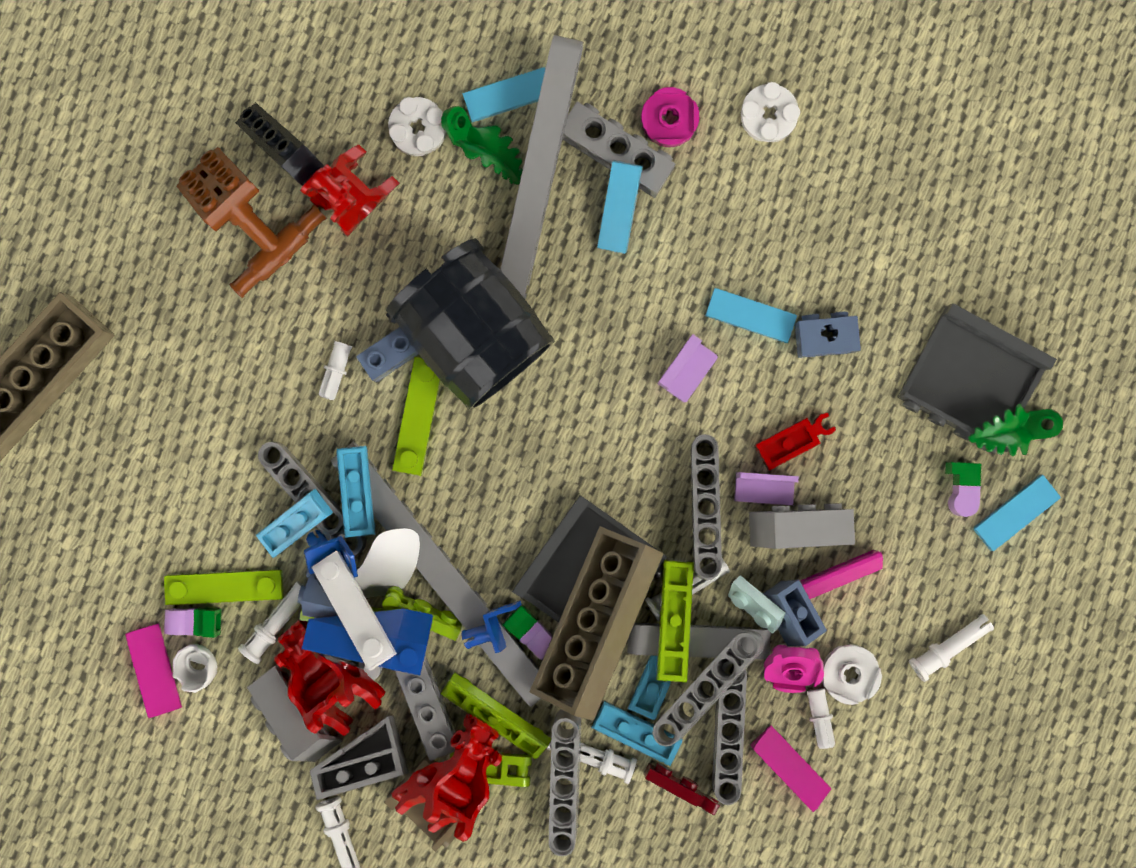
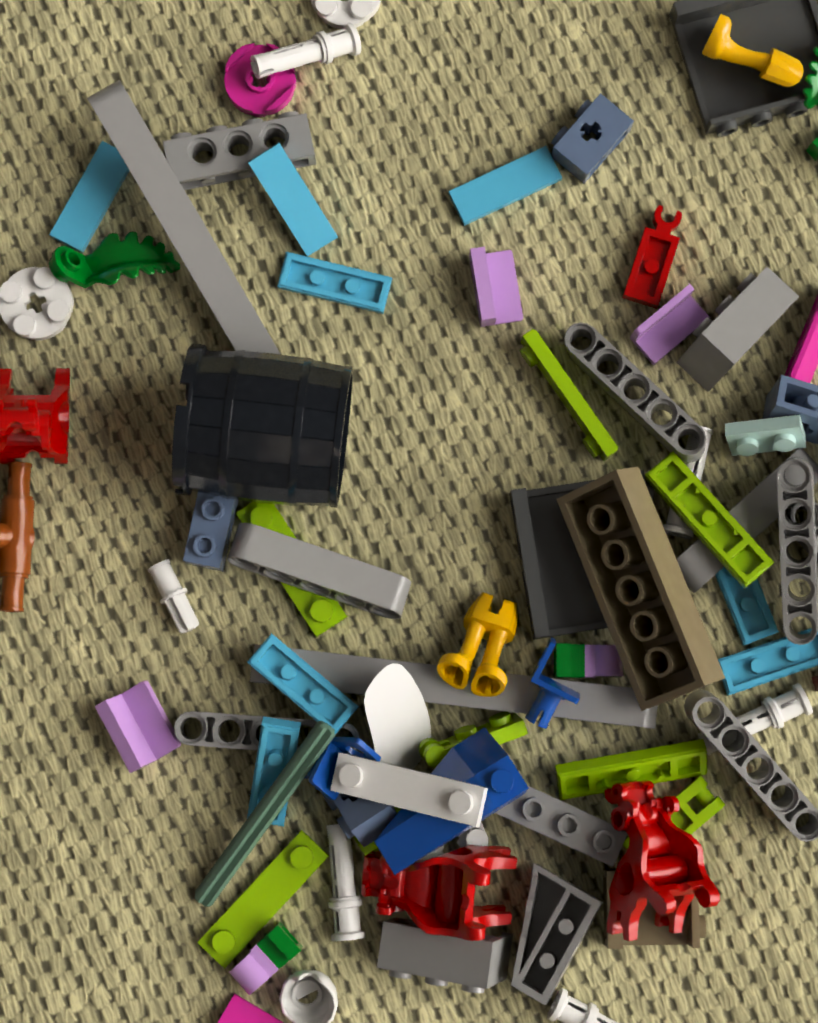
camera: 40 degrees left, 5 degrees down
none -> lavender panel [94,680,181,773]
none -> sand green axle [195,721,335,907]
none -> light grey beam [227,523,411,619]
none -> white pin [250,23,361,79]
none -> medium azure tile [277,252,392,314]
none -> yellow piece [437,592,518,697]
none -> lime plate [519,329,618,461]
none -> yellow piece [702,14,804,87]

